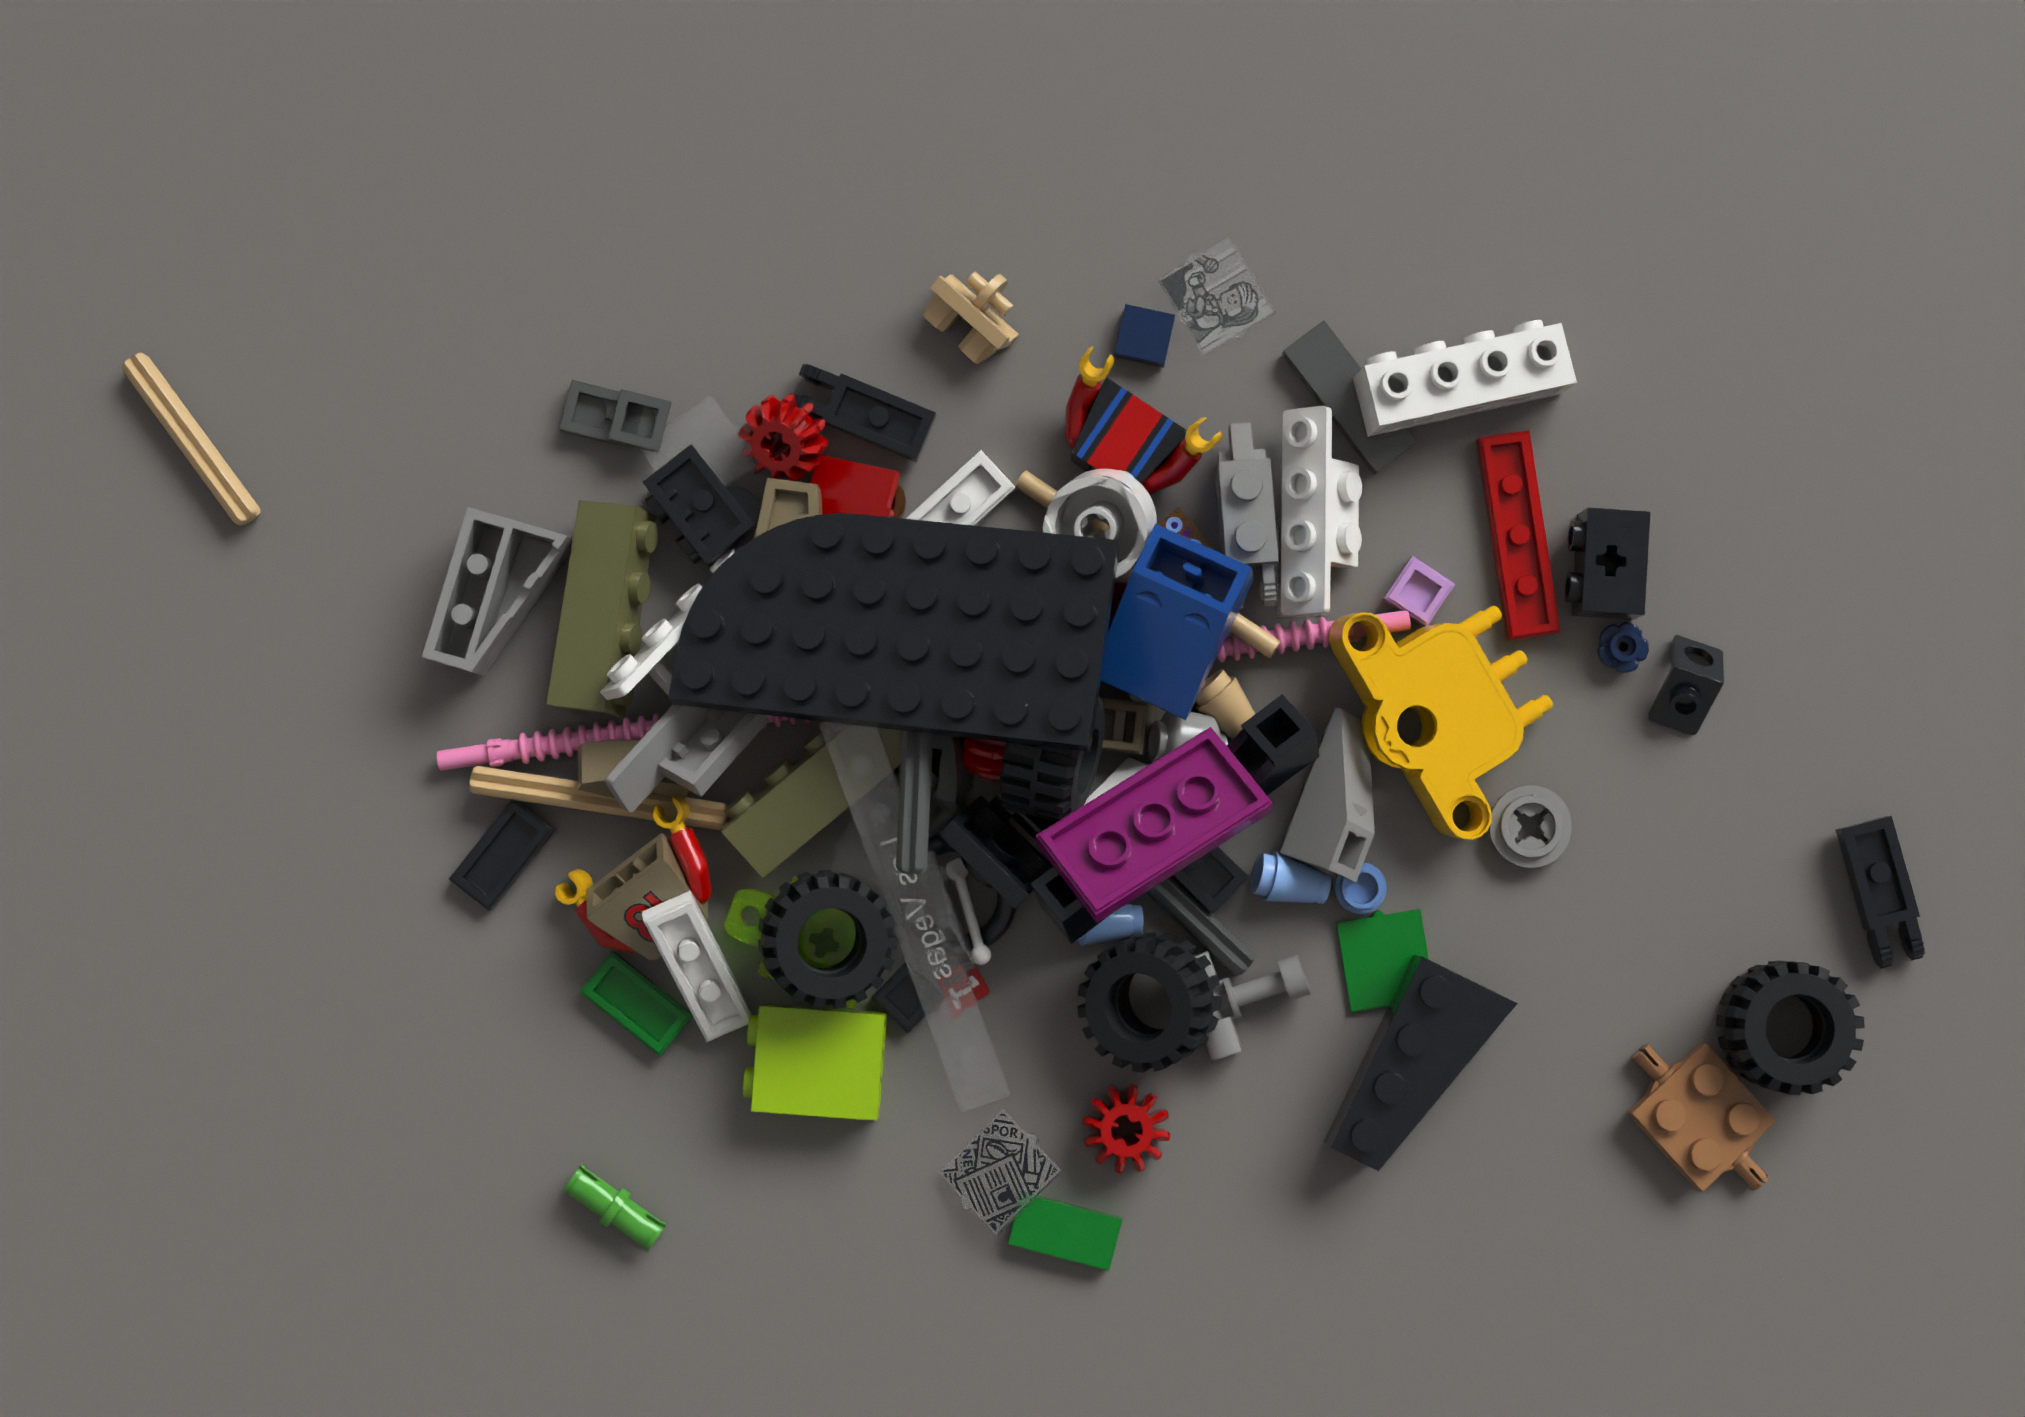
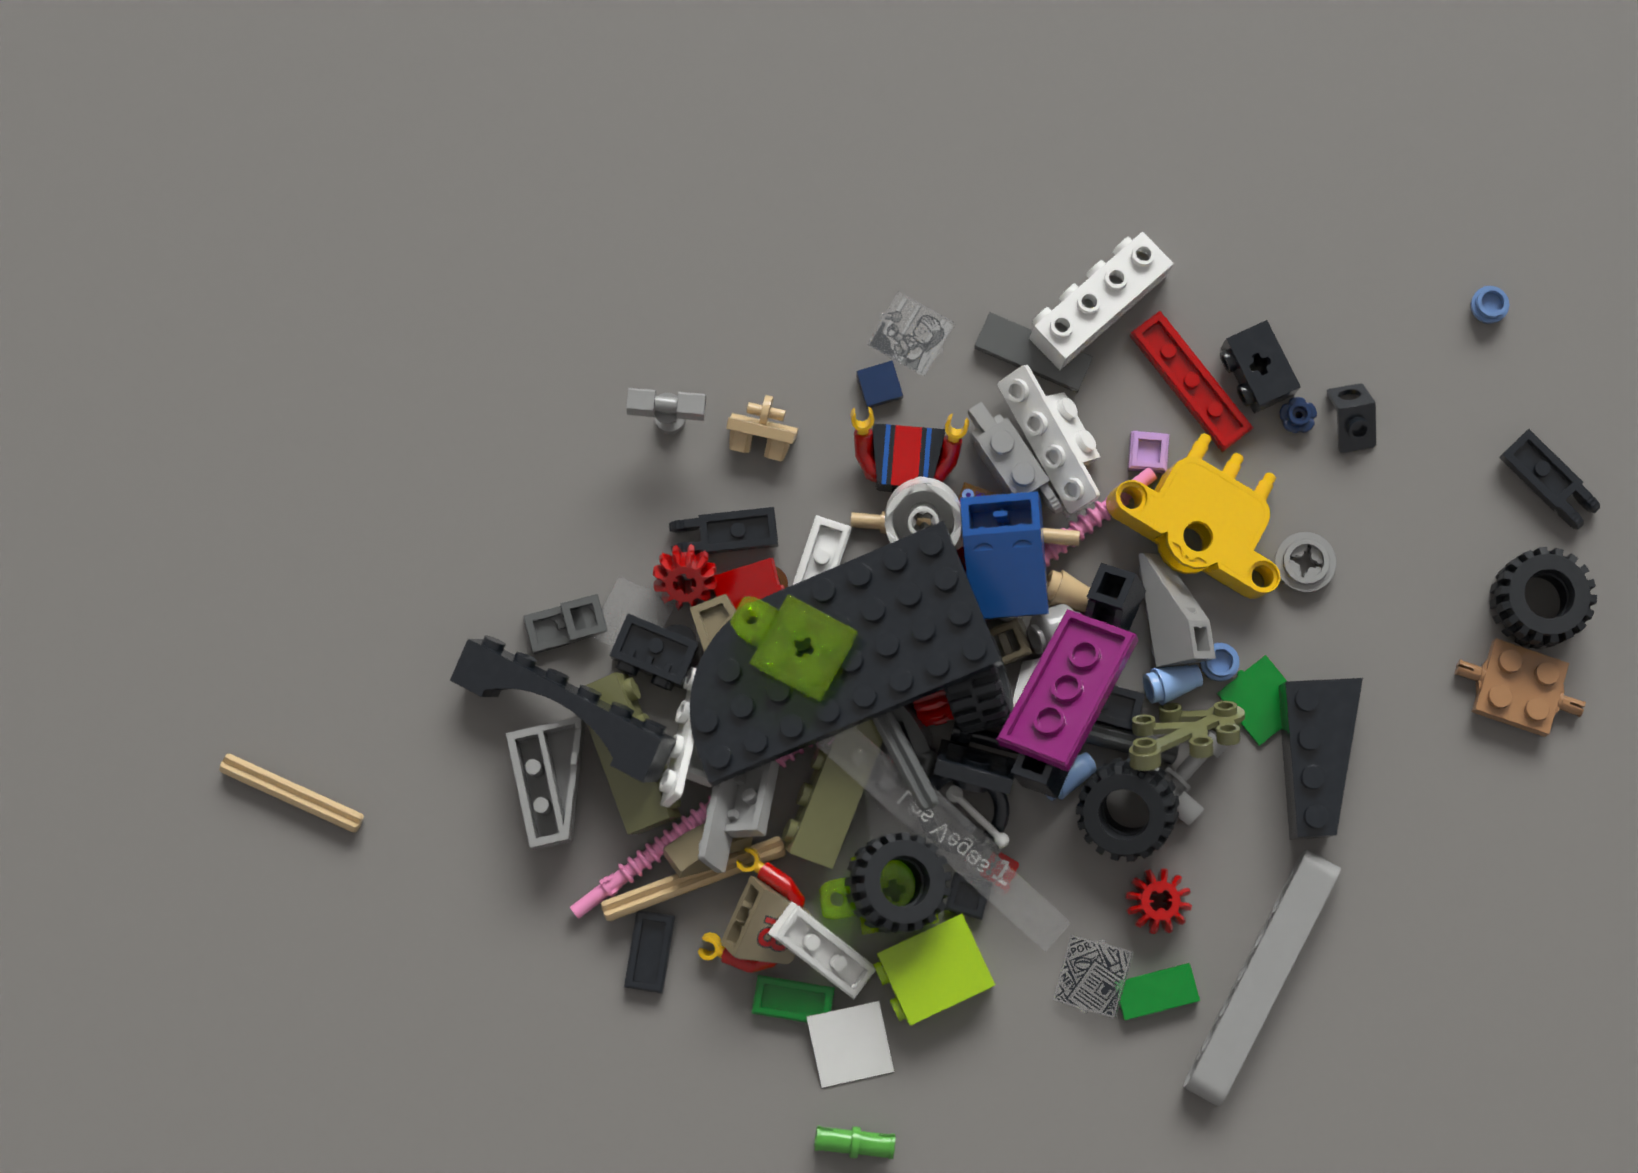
camera: 30 degrees left, 5 degrees down
none -> black arch [450,635,677,783]
none -> light grey bar [626,388,706,435]
none -> clear neon green plate [730,594,858,702]
none -> white sticker [807,1001,894,1088]
none -> olive plant [1129,701,1245,771]
none -> light grey beam [1183,849,1341,1107]
none -> medium blue plate [1470,286,1509,324]

